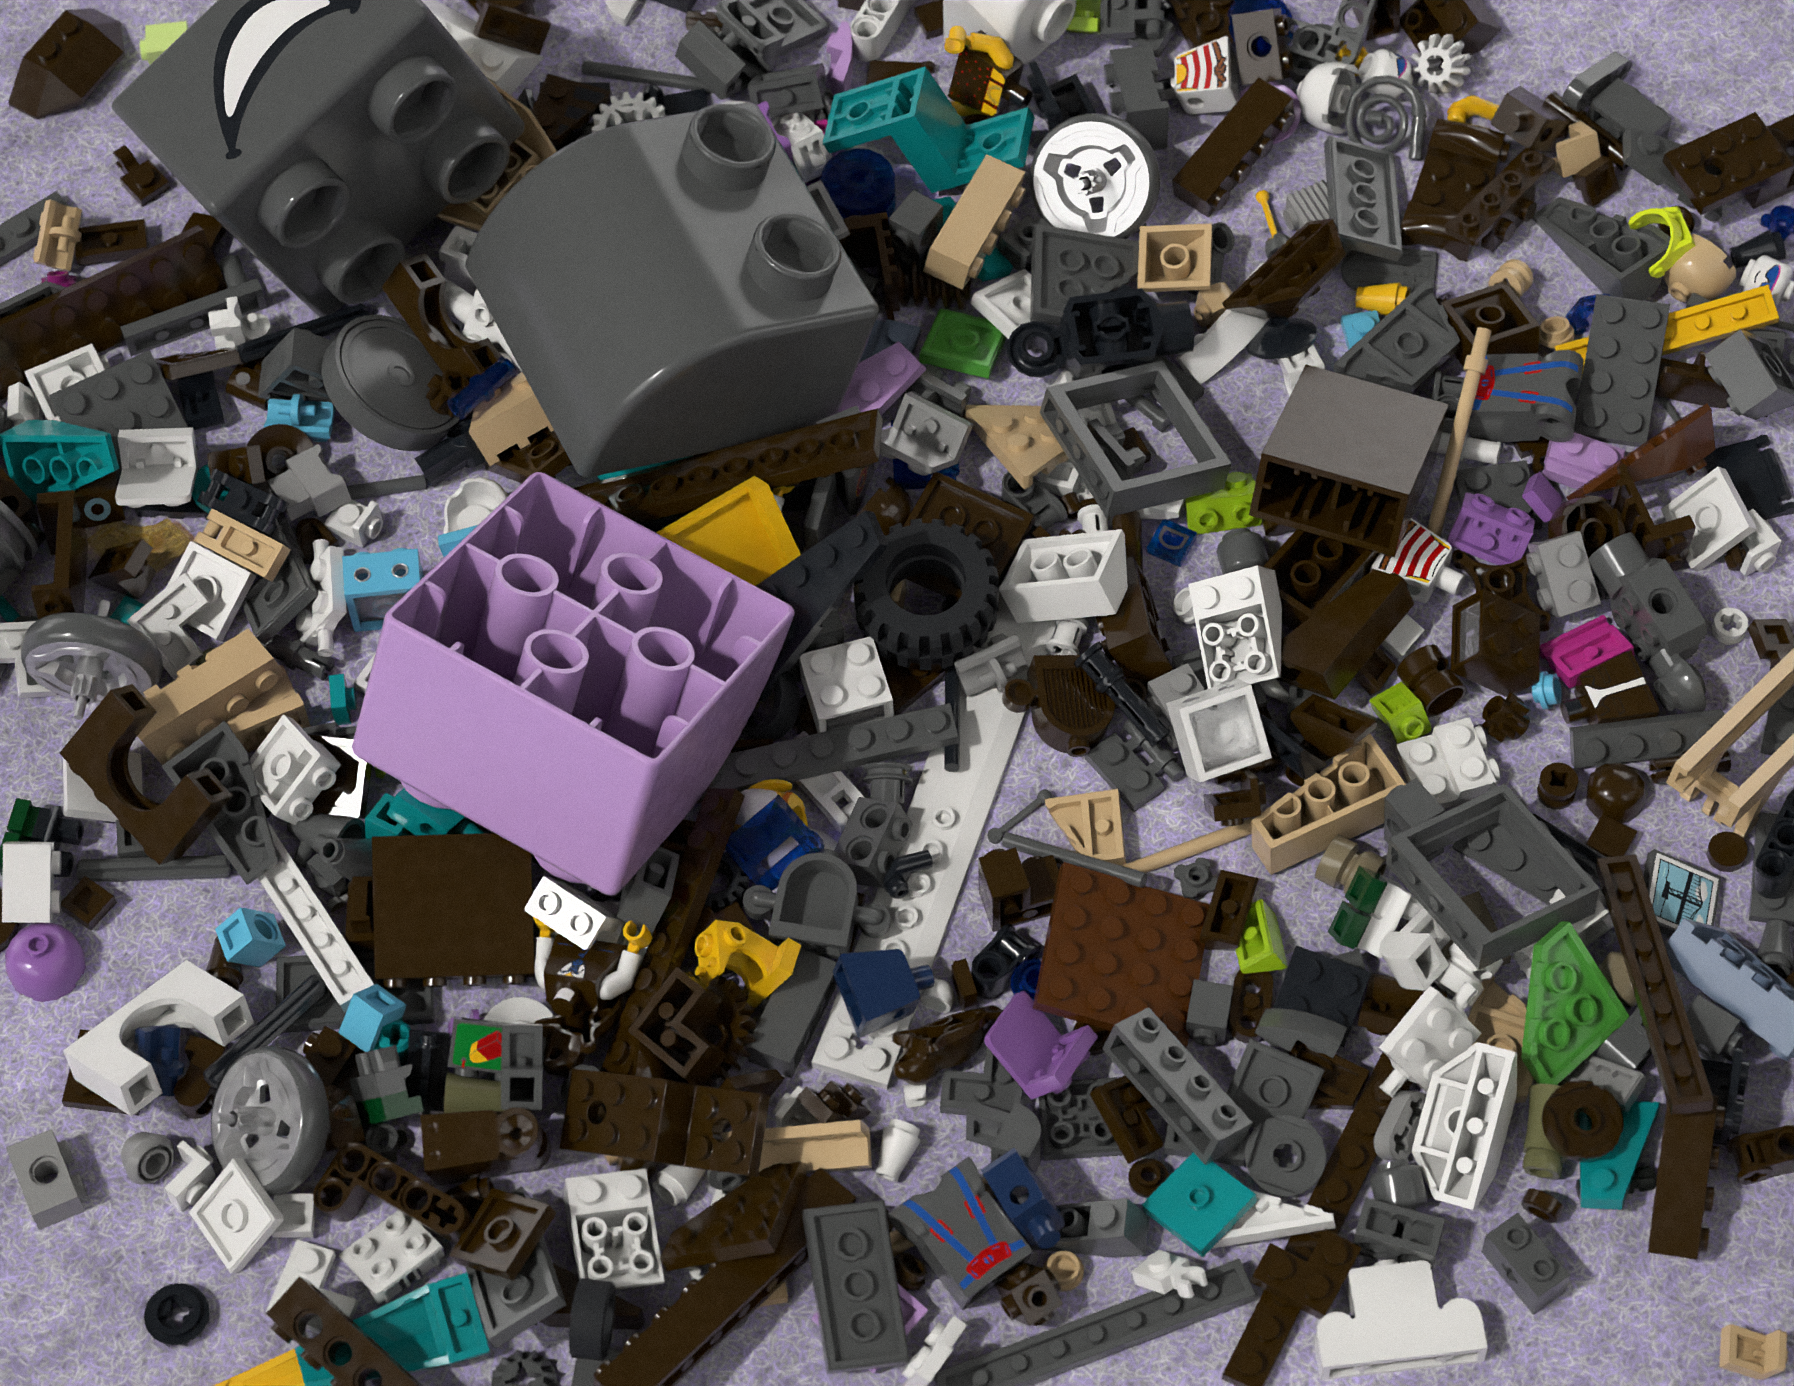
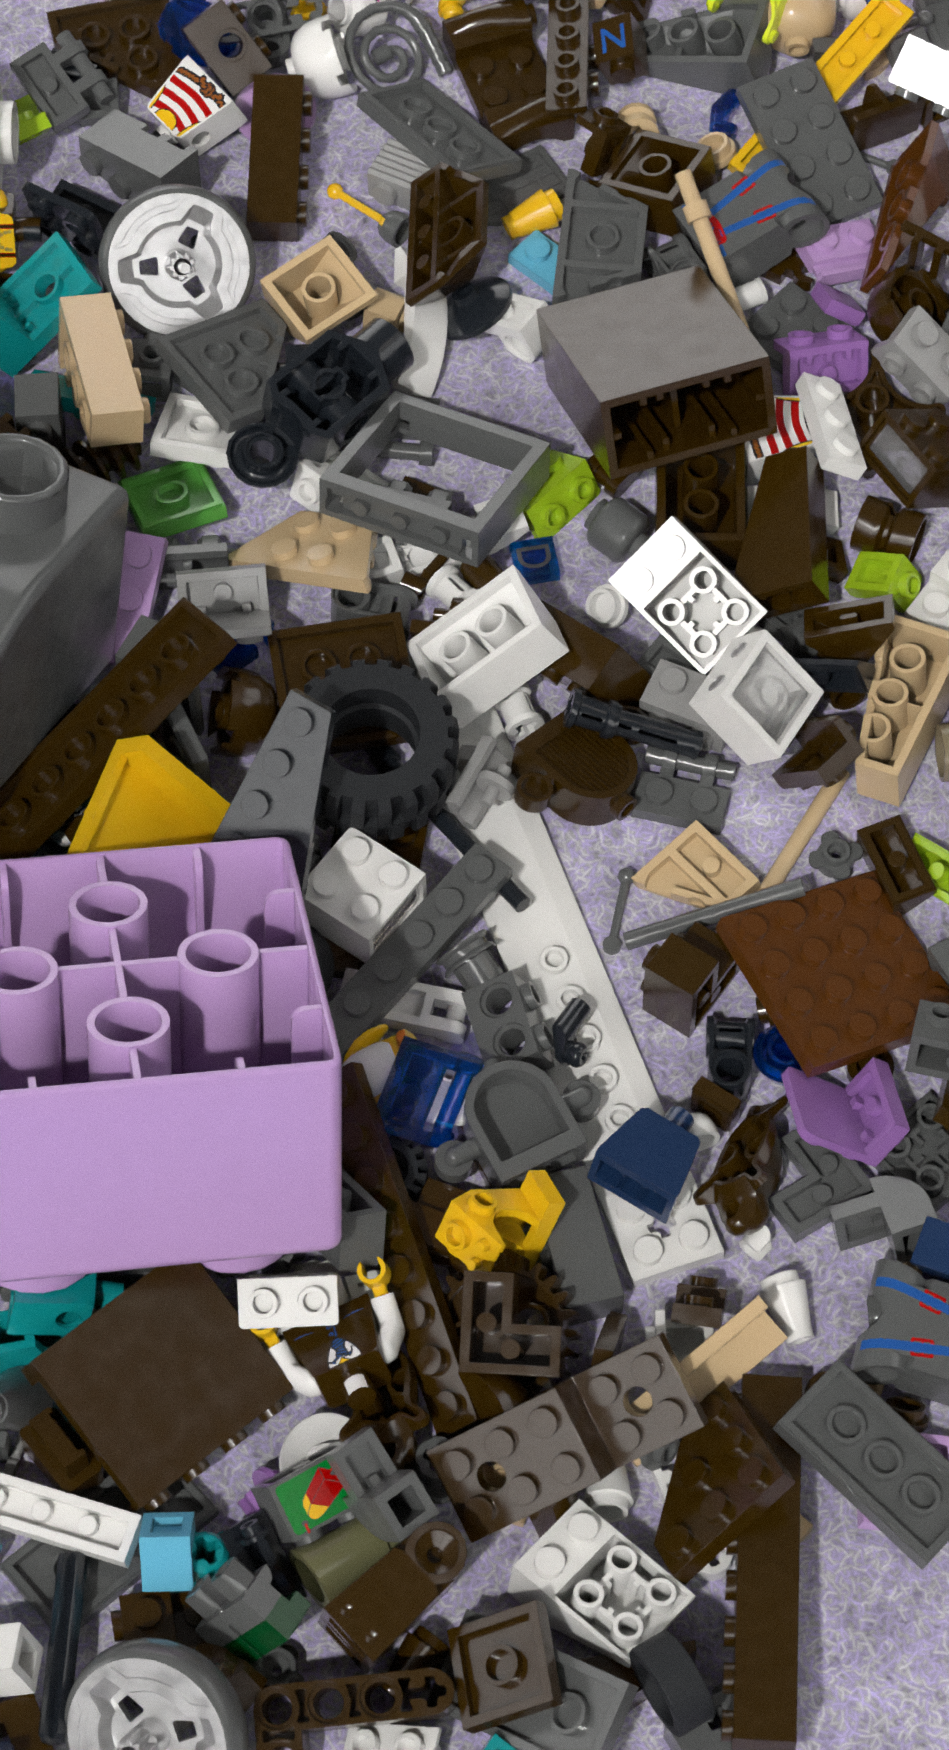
camera: 40 degrees left, 0 degrees up
none -> dark brown bracket [575,106,632,178]
none -> dark brown brick [592,12,649,85]
none -> white plate [795,372,867,481]

